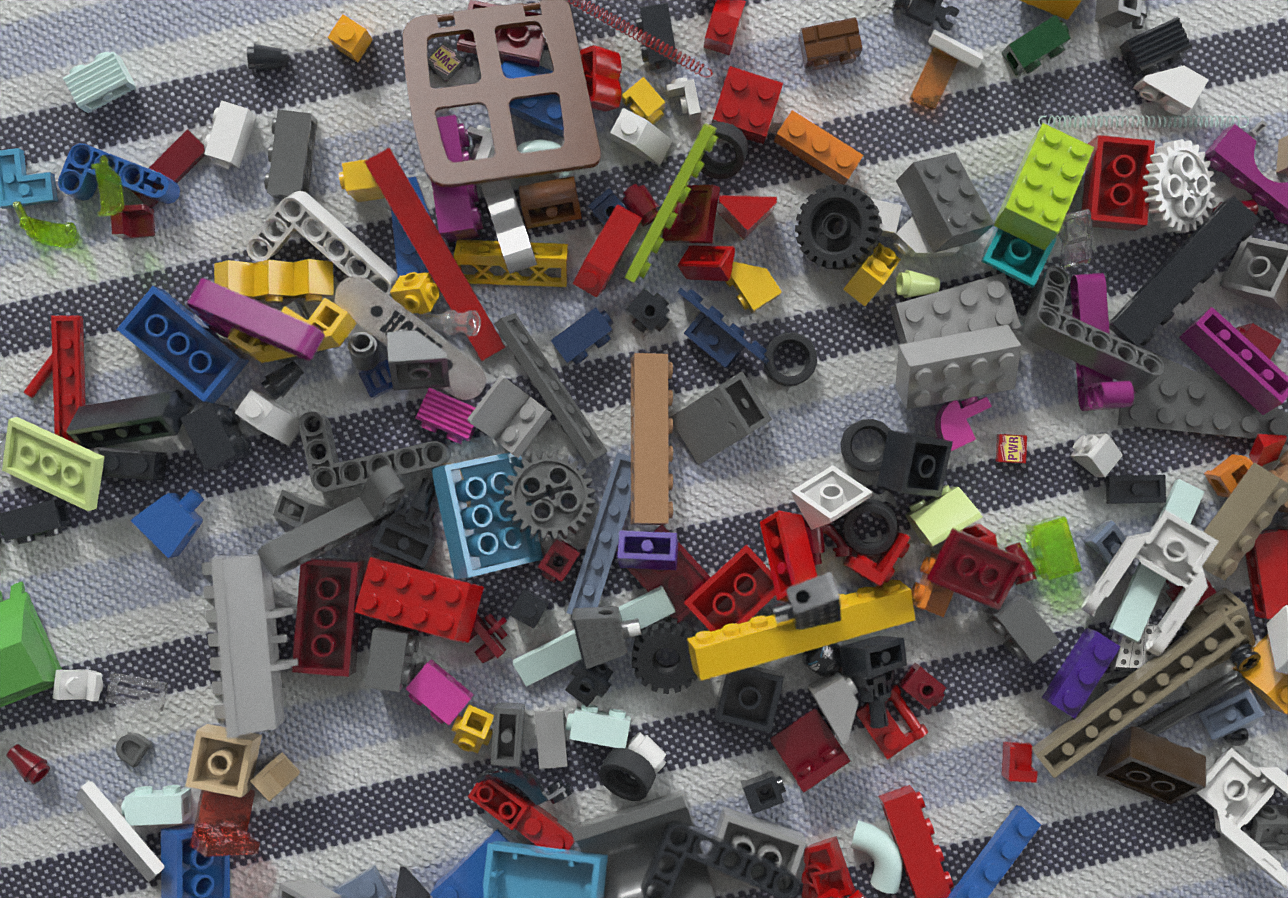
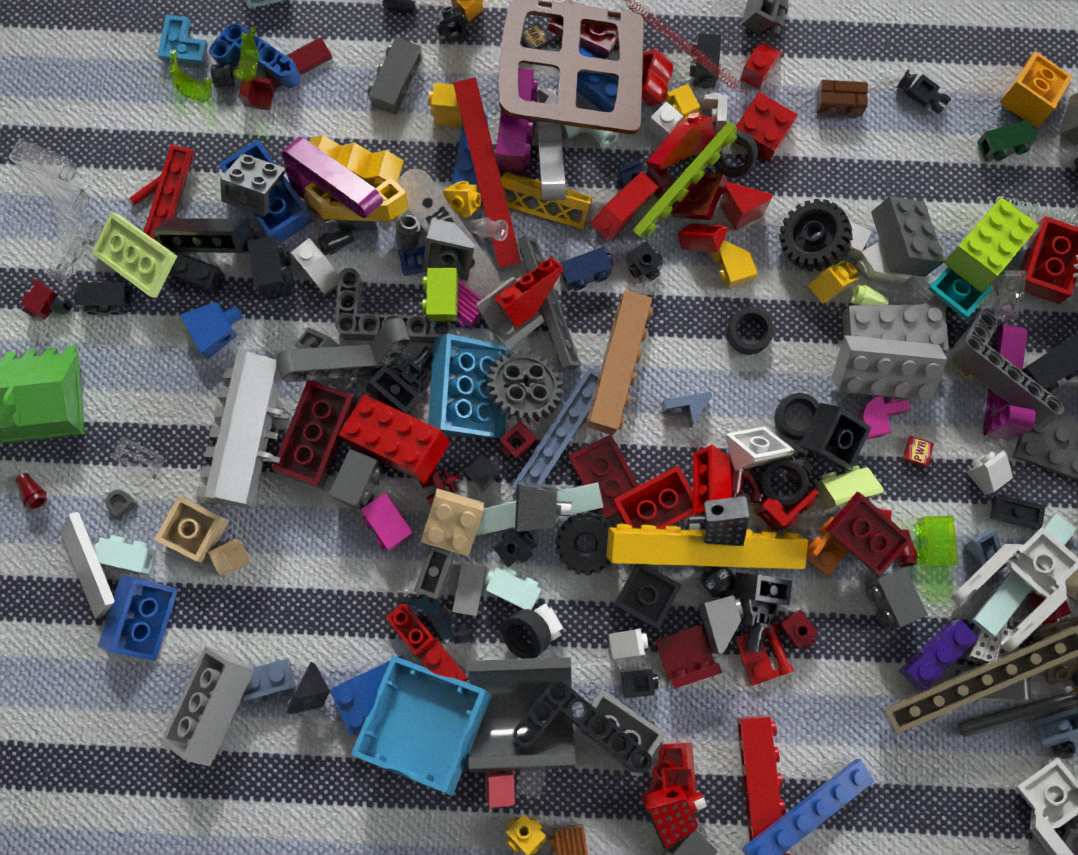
camera: 10 degrees right, 10 degrees down
white bracket [53,670,103,701] -> none
clear red bracket [190,789,260,857] -> none
white brick [204,101,256,170] -> none
white beam [247,191,398,296] -> none
yellow brick [451,705,494,754] -> none
reddish brown brick [519,176,582,229] -> none
brick [617,530,678,570] -> none
dark grey slope [671,372,772,465] -> none
dark blue bracket [677,288,770,369] -> none
orange brick [774,110,864,185] -> none
light aqua cylinder [850,820,903,894] -> none
clear orange tile [909,47,958,111] -> none
white tile [928,29,983,69] -> none
red panel [1001,742,1038,783] -> none
dark brown slope [1097,726,1206,805] -> none
none -> black wheel [211,63,235,88]
none -> dark grey bracket [220,154,285,217]
none -> tan brick [421,488,484,557]
none -> lime brick [422,268,458,321]
none -> black brick [435,6,469,43]
none -> red slope [494,257,564,329]
none -> white slope [608,629,648,659]
none -> red slope [647,113,715,169]
none -> sand blue slope [661,392,712,428]

